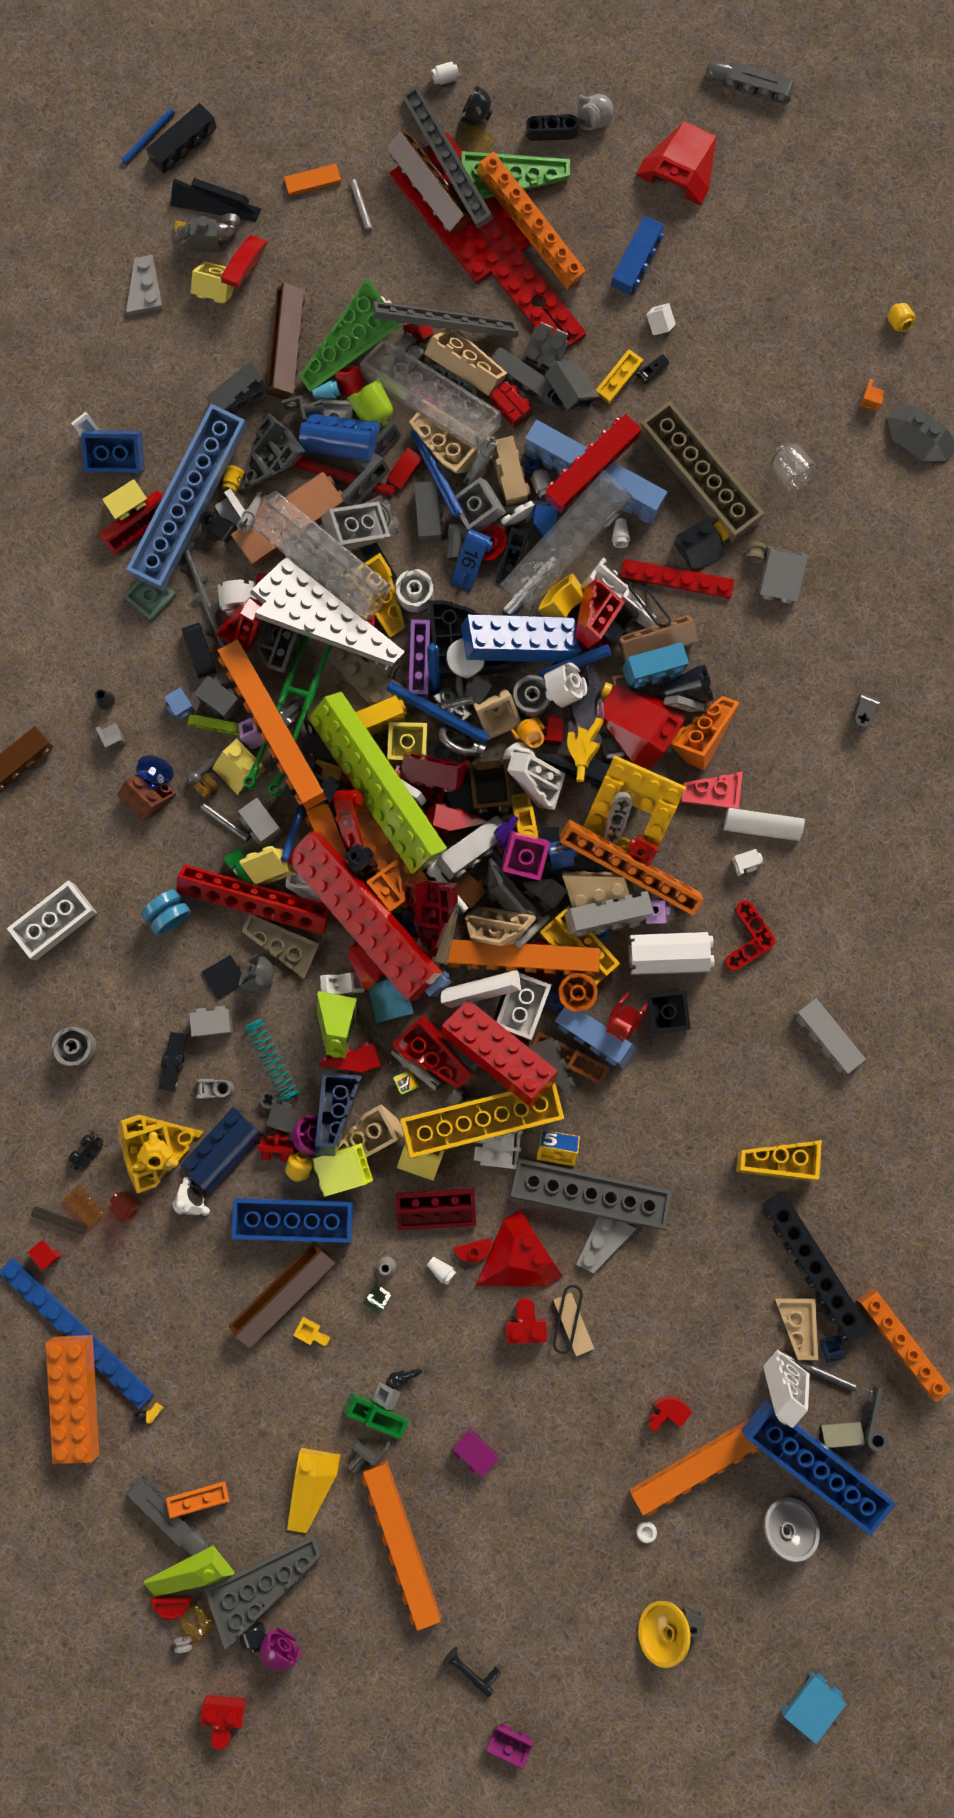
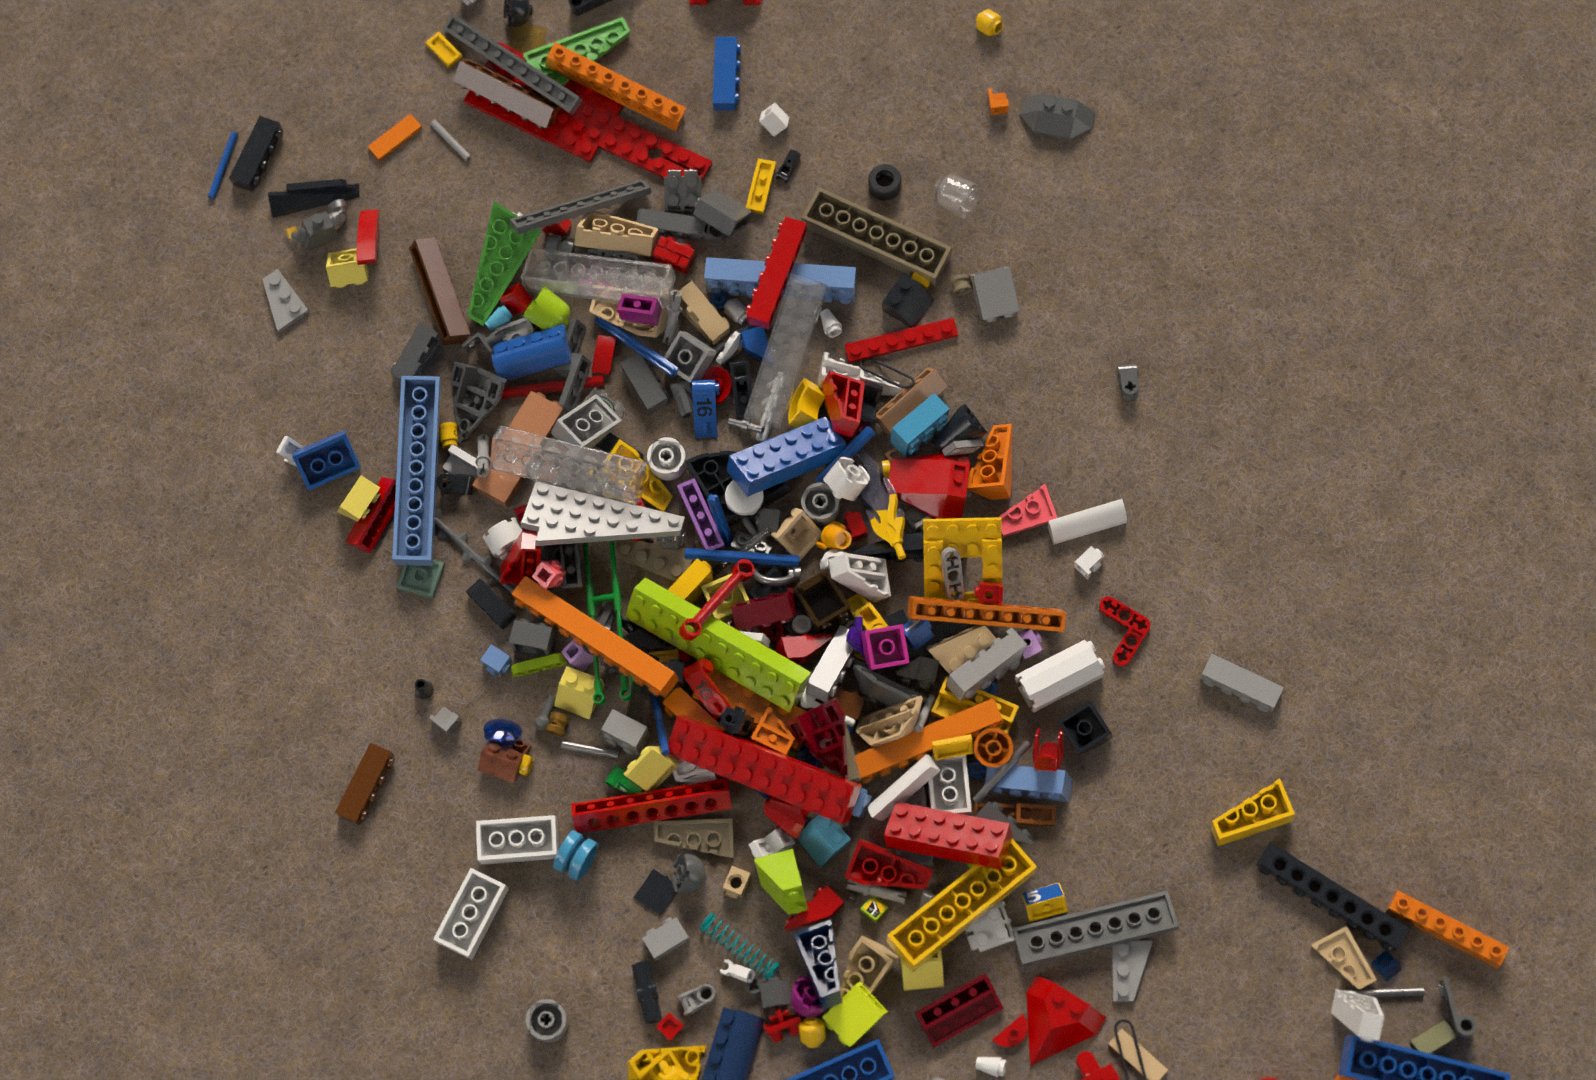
camera: 20 degrees left, 10 degrees down
none -> yellow tile [425,31,463,68]
none -> white brick [476,815,559,865]
none -> yellow tile [519,754,534,776]
none -> coral brick [532,560,566,589]
none -> magenta brick [617,293,662,326]
none -> red plate [656,1012,685,1041]
none -> red piece [679,559,755,641]
none -> white bar [720,959,755,983]
none -> tan brick [723,866,751,899]
none -> flat silver bar [728,418,765,434]
none -> light grey tile [792,615,812,635]
none -> black tyre [868,164,901,201]
none -> yellow tile [932,734,973,761]
none -> flat silver bar [972,741,1032,804]

